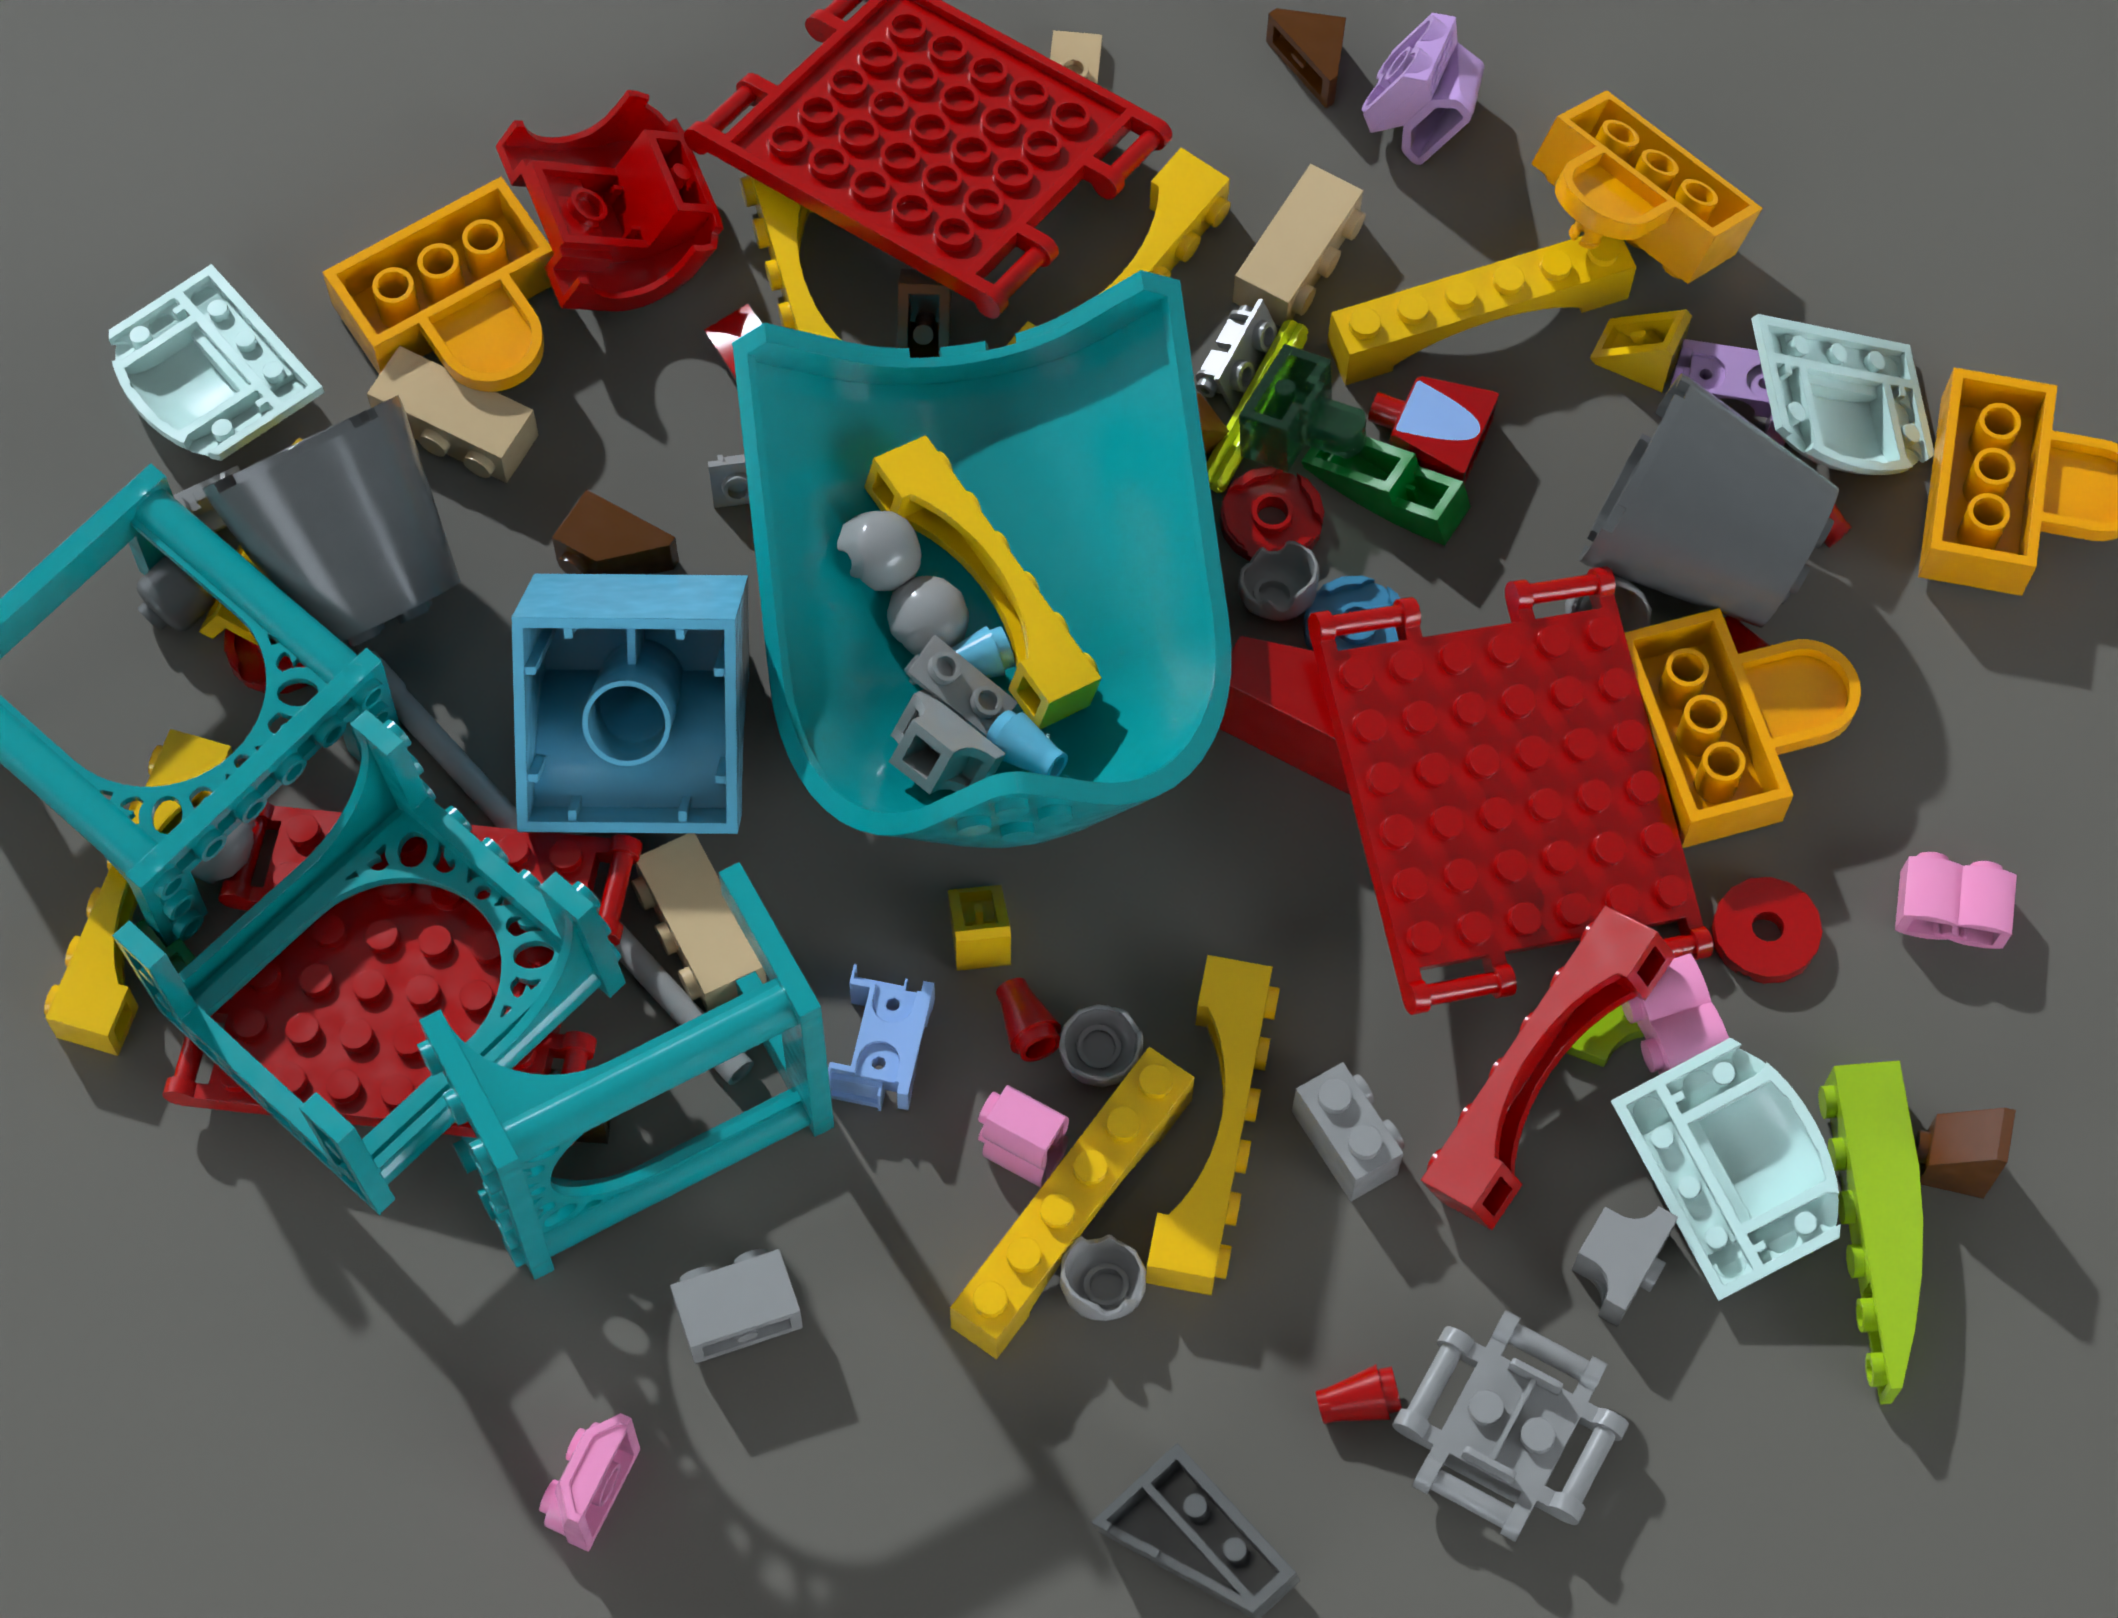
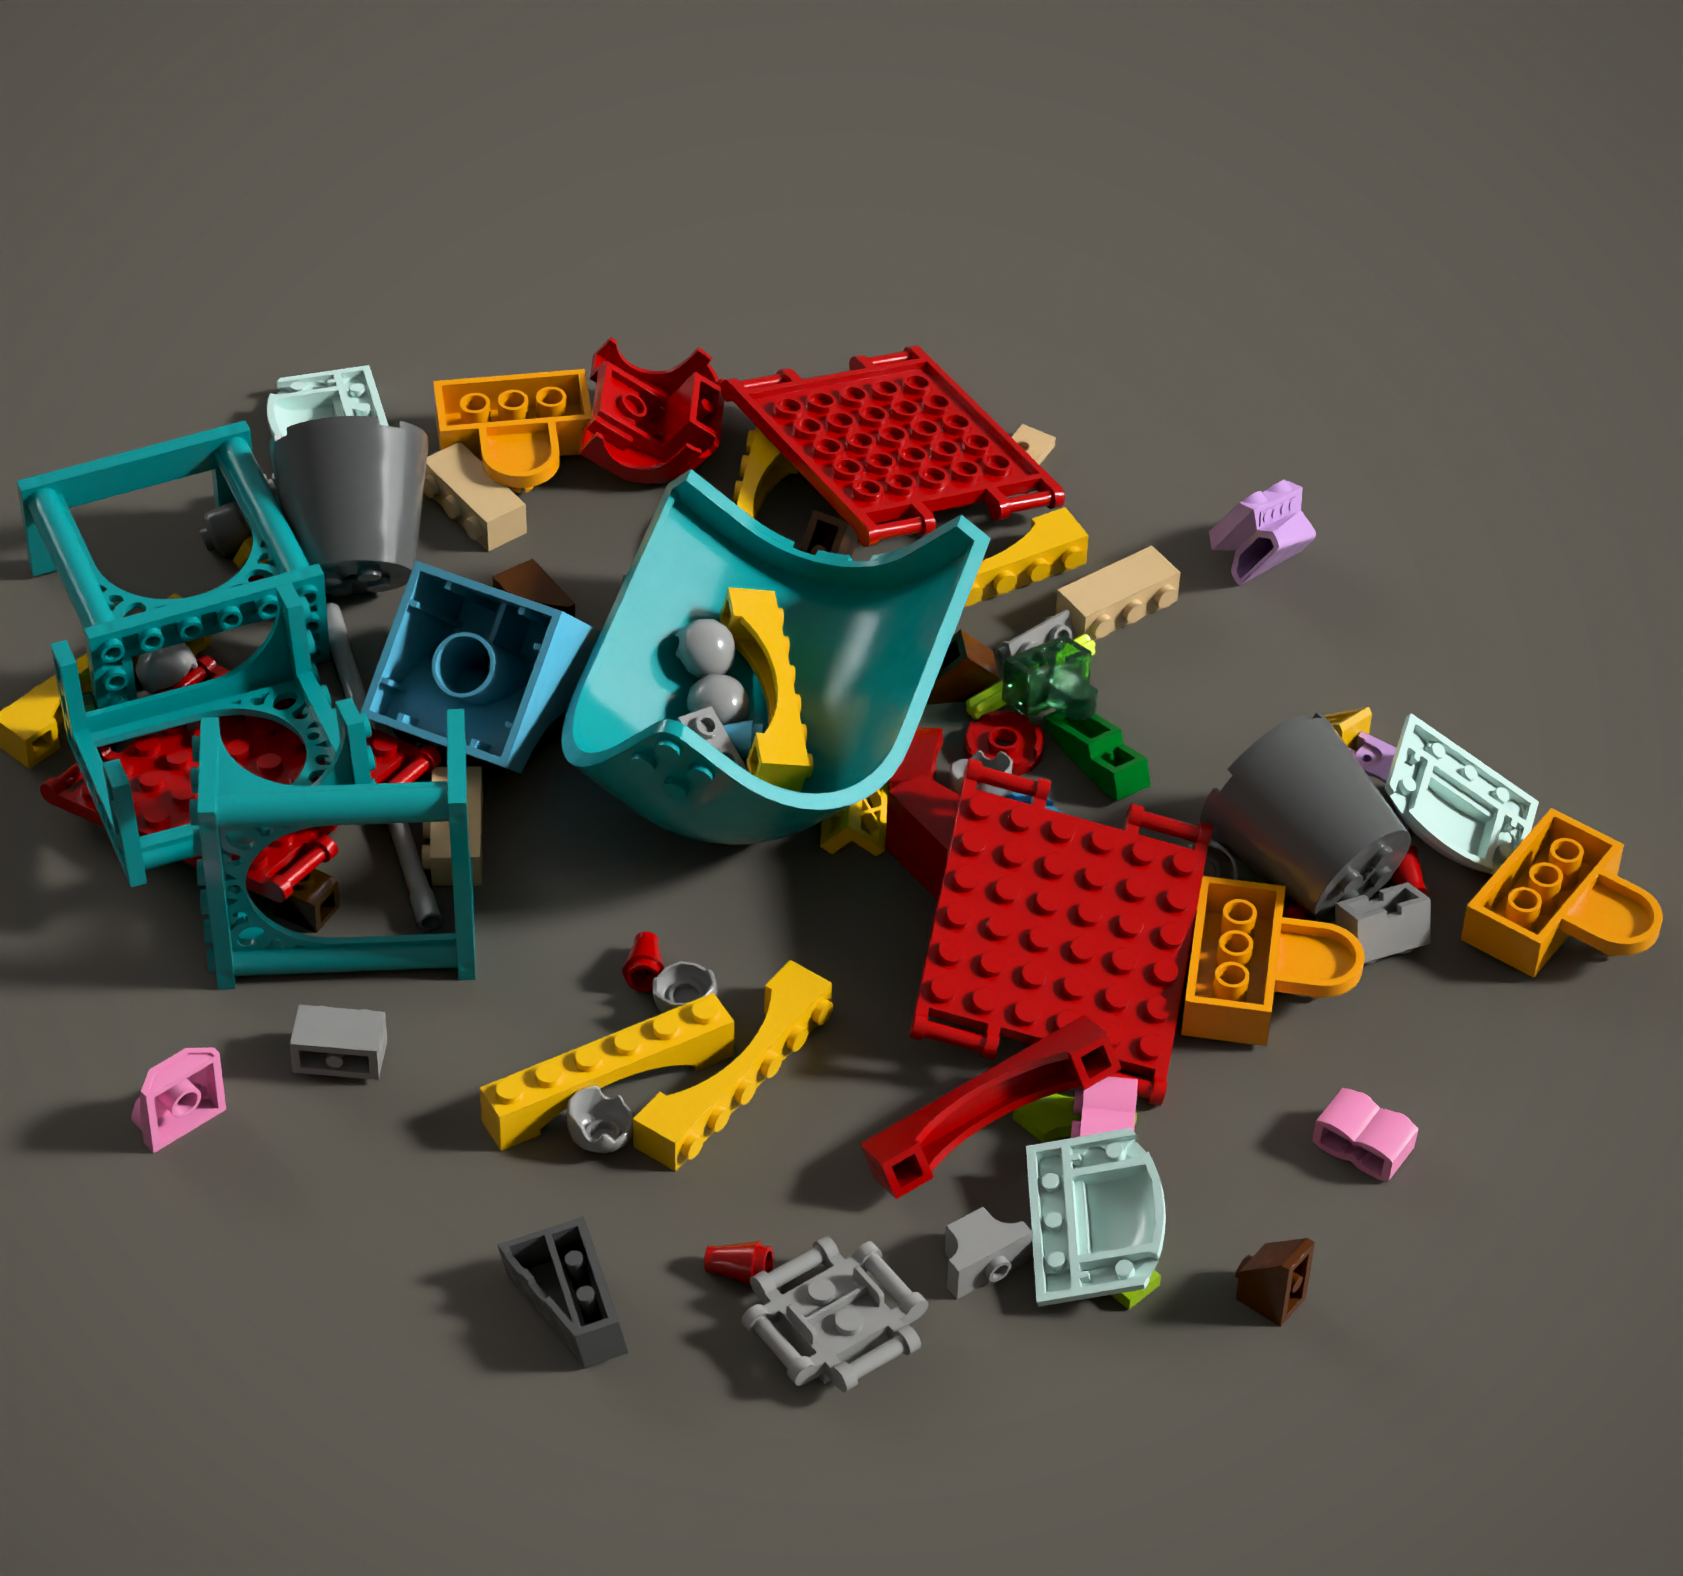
camera: 25 degrees right, 20 degrees down
light blue piece [828,964,935,1111] -> none
yellow slope [948,885,1011,971] -> none
bright pink brick [978,1085,1069,1188] -> none
reddish brown slope [1266,8,1346,109] -> none
light grey brick [1292,1062,1405,1202] -> none
yellow arch [1327,236,1636,386] -> none
red torso [1367,376,1499,485] -> none
light orange brick [1531,90,1763,284] -> none
red tile [1711,877,1823,984] -> none
lime slope [1818,1060,1923,1405] -> none
none -> light grey brick [1335,882,1431,964]

